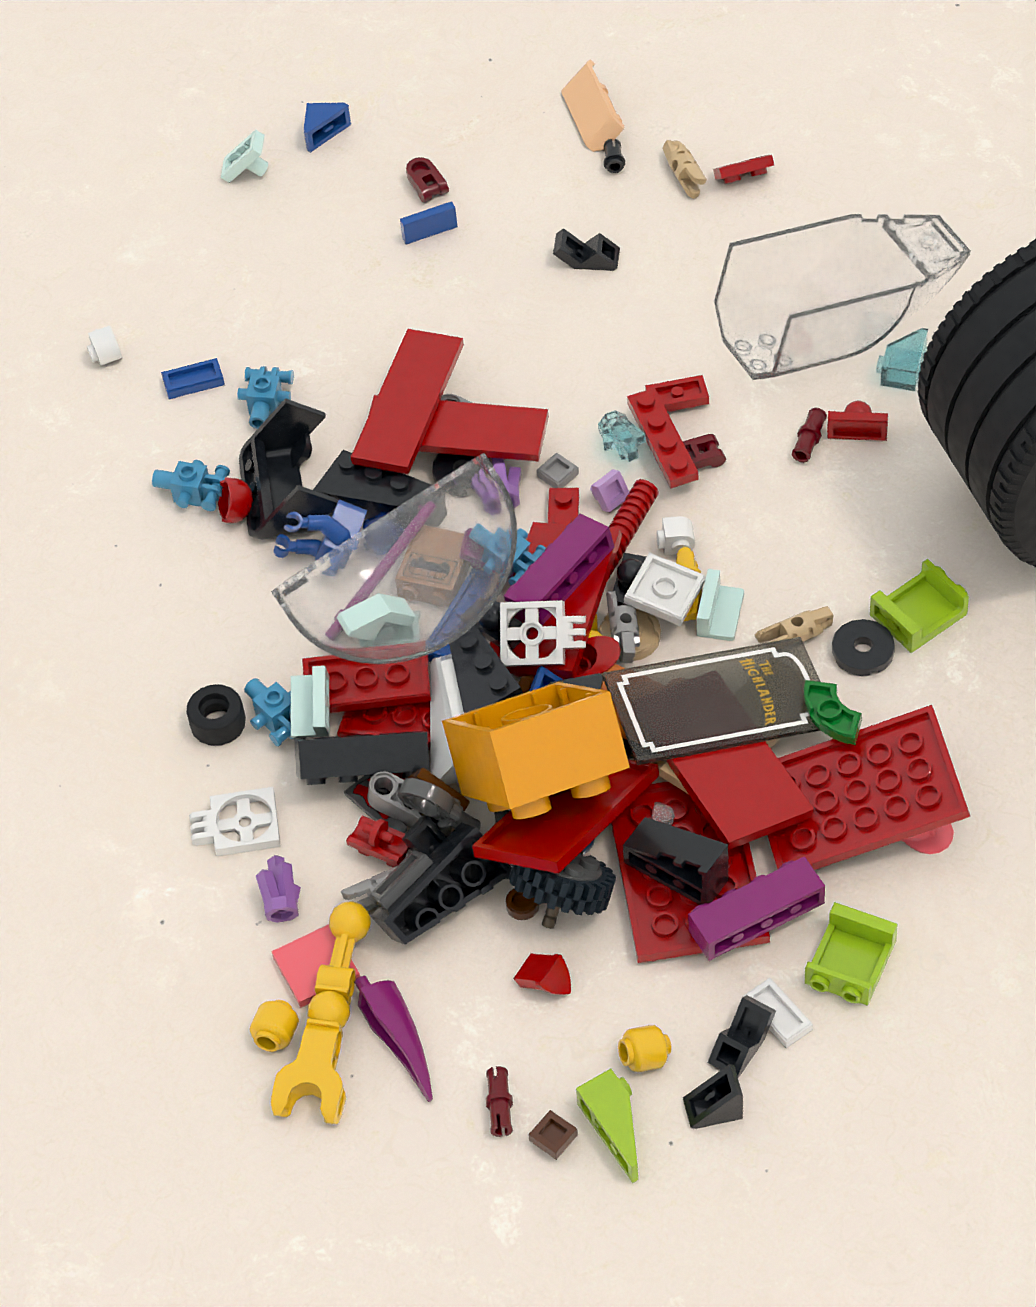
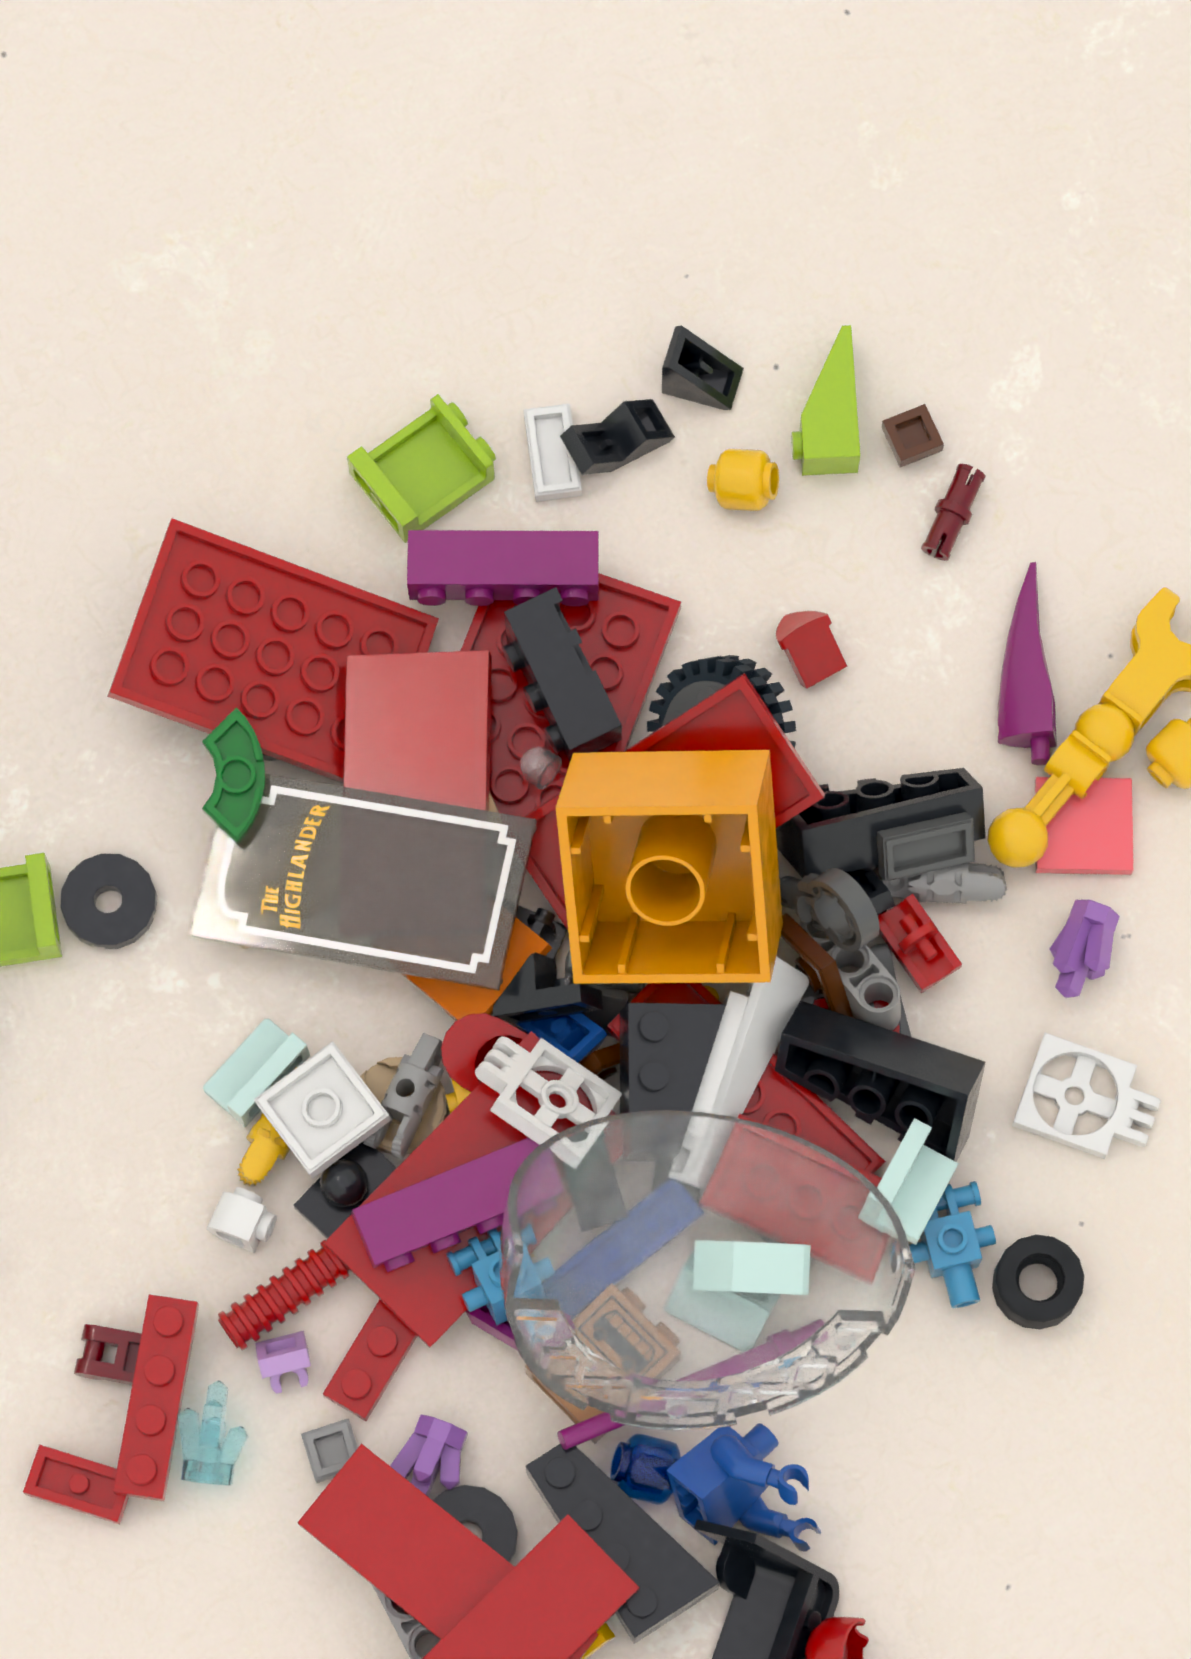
camera: 155 degrees left, 20 degrees up
tan hinge [754,606,834,656] -> none

